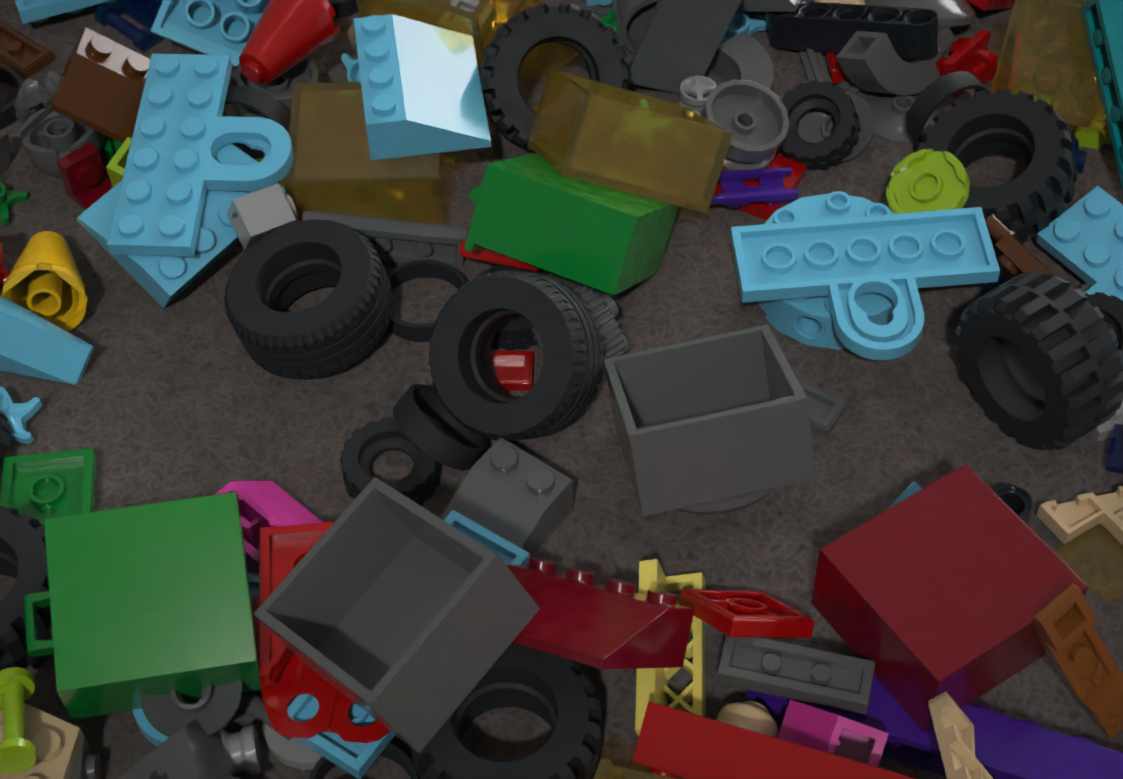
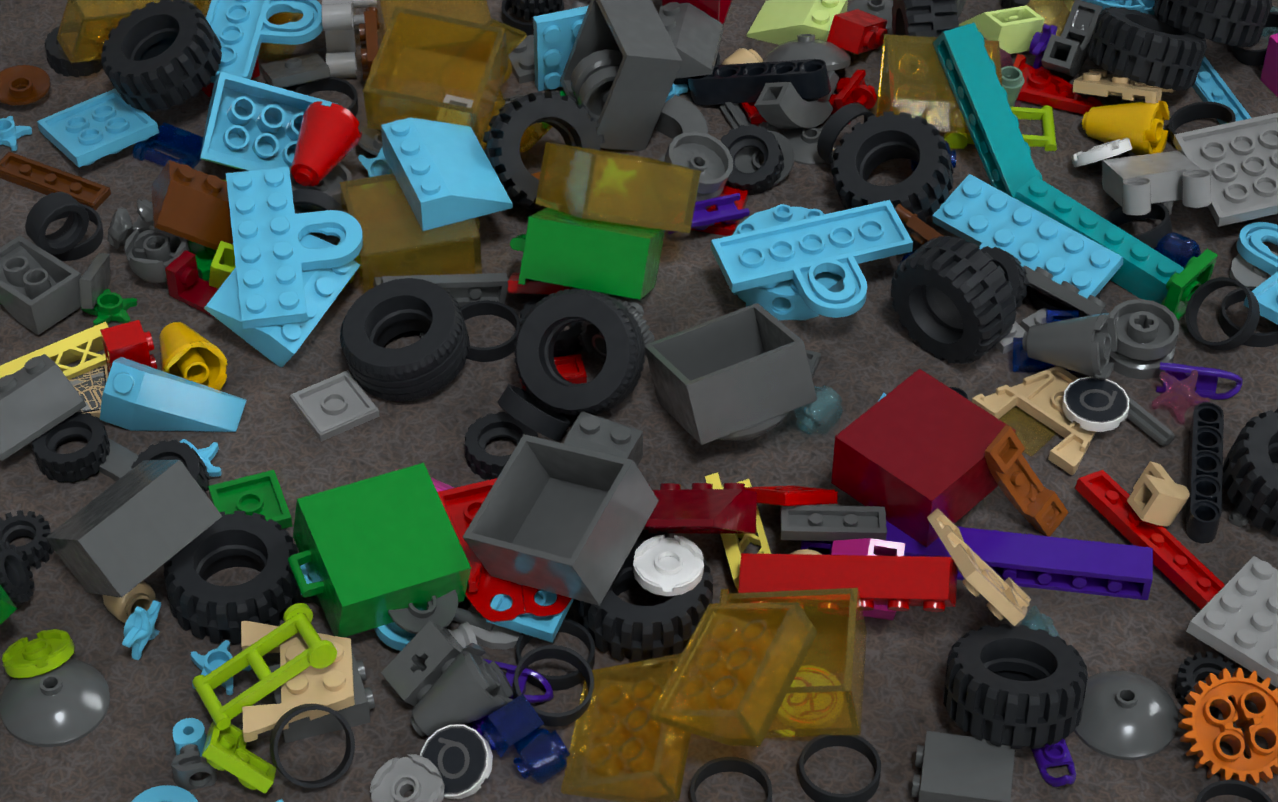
camera: 15 degrees left, 5 degrees down
light grey brick [227,183,297,250] -> none
light grey wheel [679,75,717,121] -> none
lime tile [886,149,970,214] -> none
none -> light grey tile [290,370,379,442]
none -> white tile [633,535,704,596]
none -> clear light blue head [794,385,843,434]

